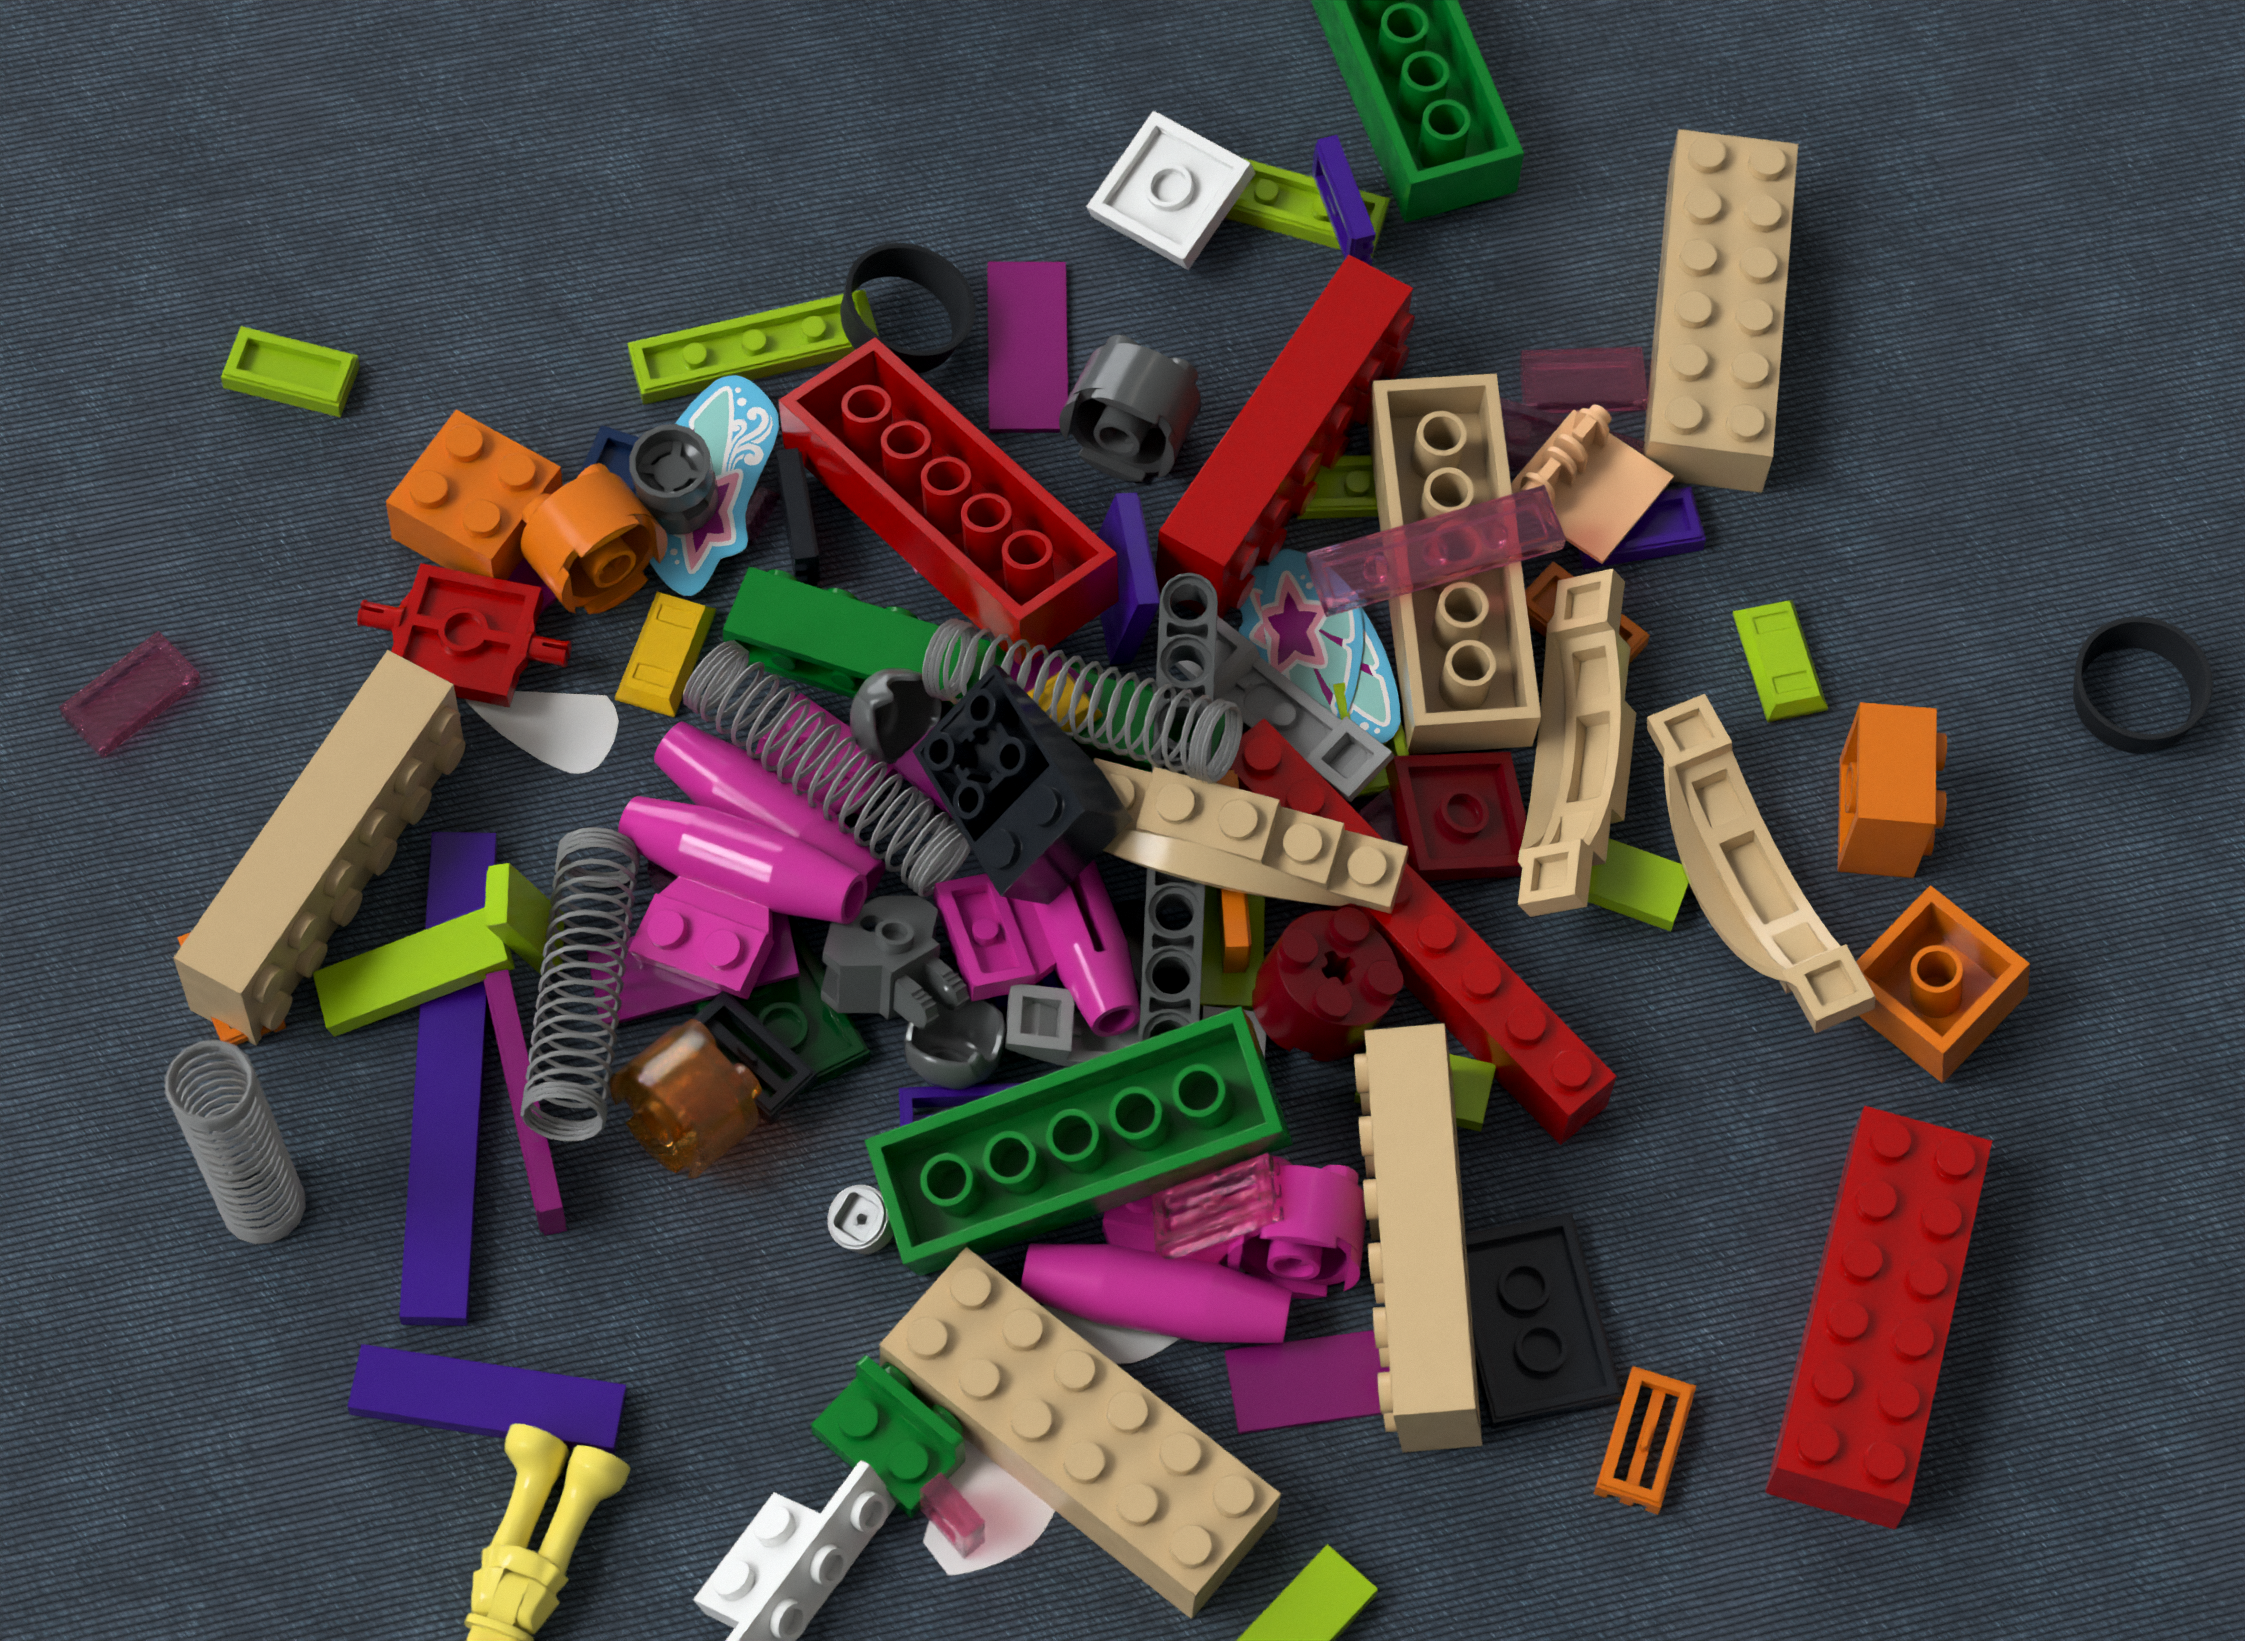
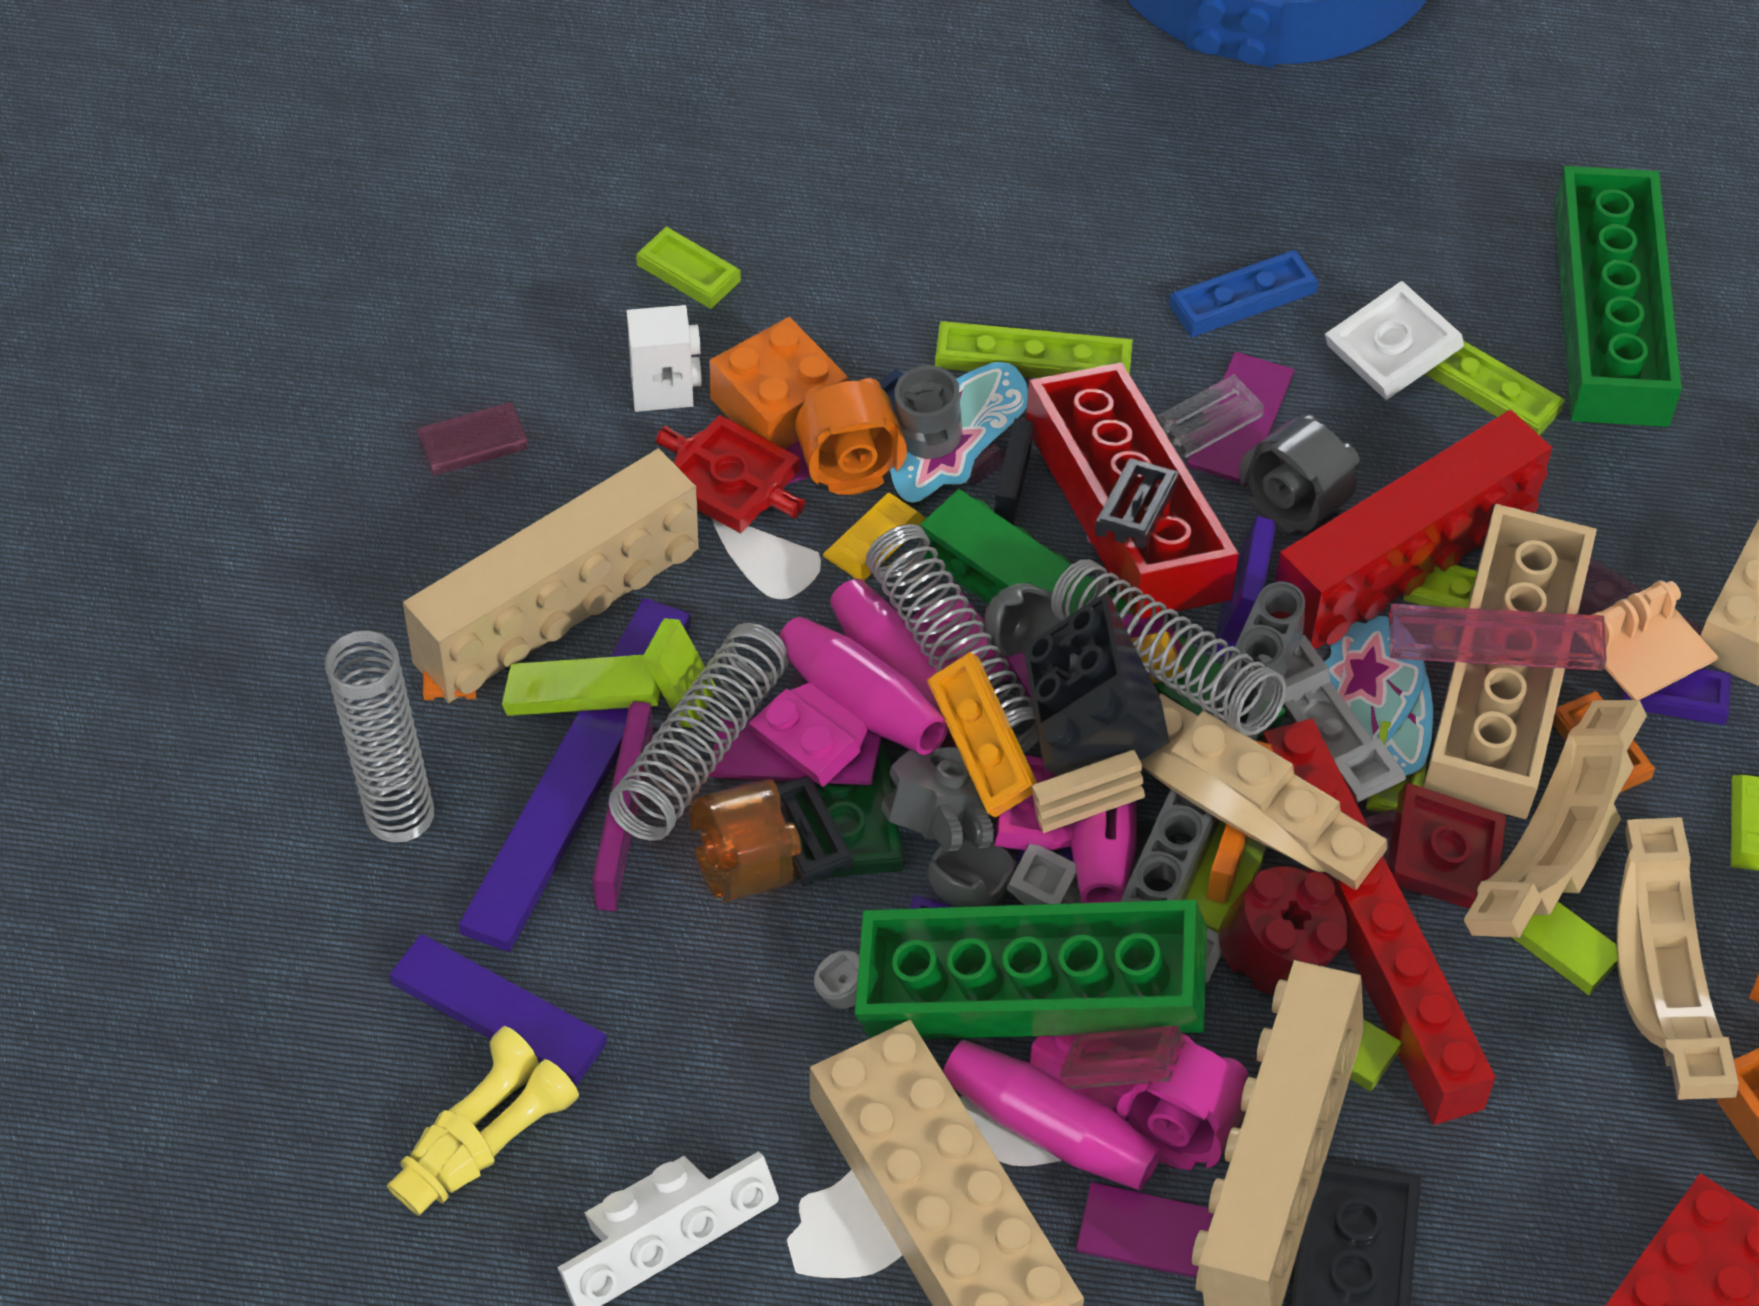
camera: 25 degrees right, 10 degrees down
green bracket [811,1355,966,1518] -> none
black tyre [840,243,976,374] -> none
clear pink tile [920,1472,985,1559] -> none
dark purple tile [1312,135,1376,266] -> none
clear pink tile [1519,347,1648,414] -> none
none -> white brick [627,305,702,412]
none -> light orange tile [927,652,1037,818]
none -> tan tile [1032,750,1145,833]
none -> black tile [1095,458,1179,549]
none -> clear tile [1156,374,1264,459]
none -> blue tile [1169,249,1319,338]

